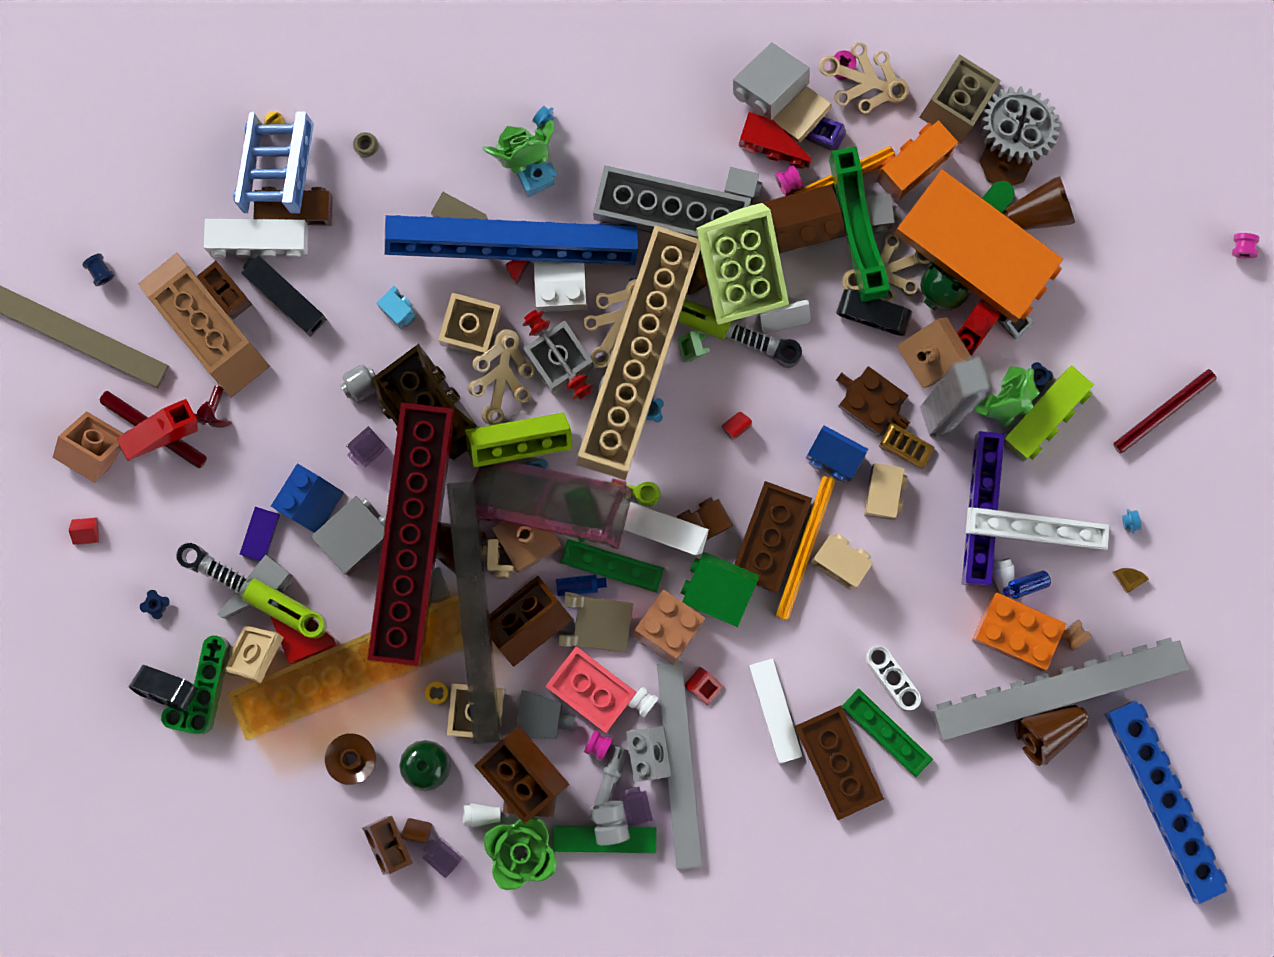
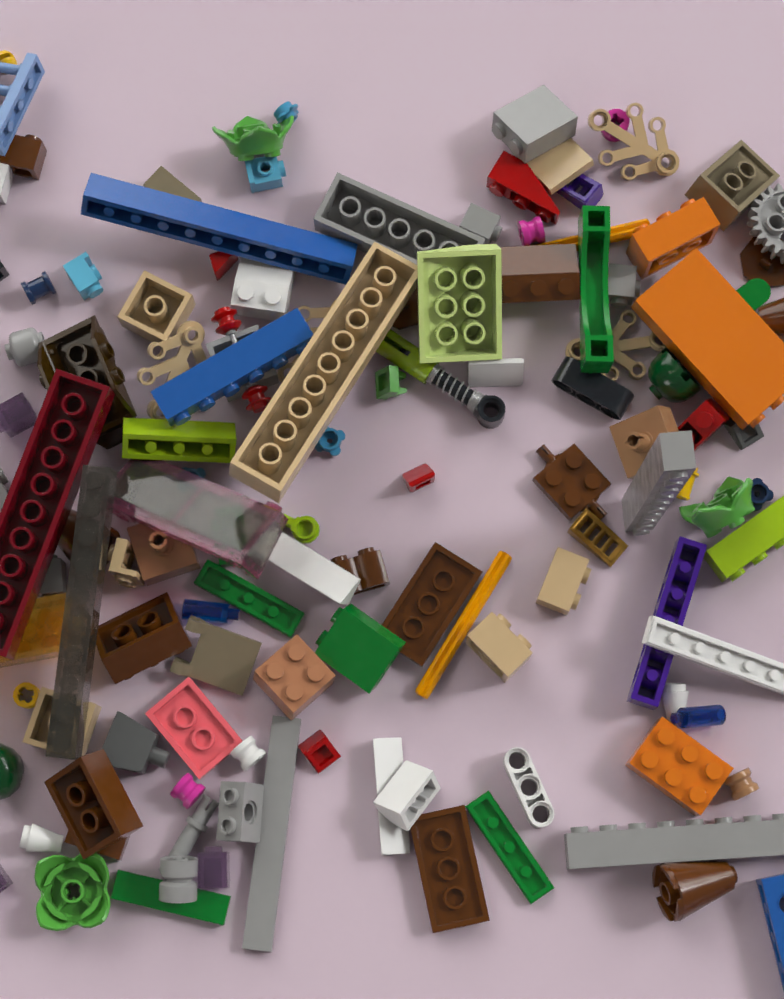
camera: 10 degrees right, 5 degrees down
dark tan plate [353,132,378,157] -> none
blue slope [806,425,868,482] -> none
none -> dark blue bush [21,271,57,305]
none -> blue brick [150,308,314,426]
none -> white brick [373,760,441,831]

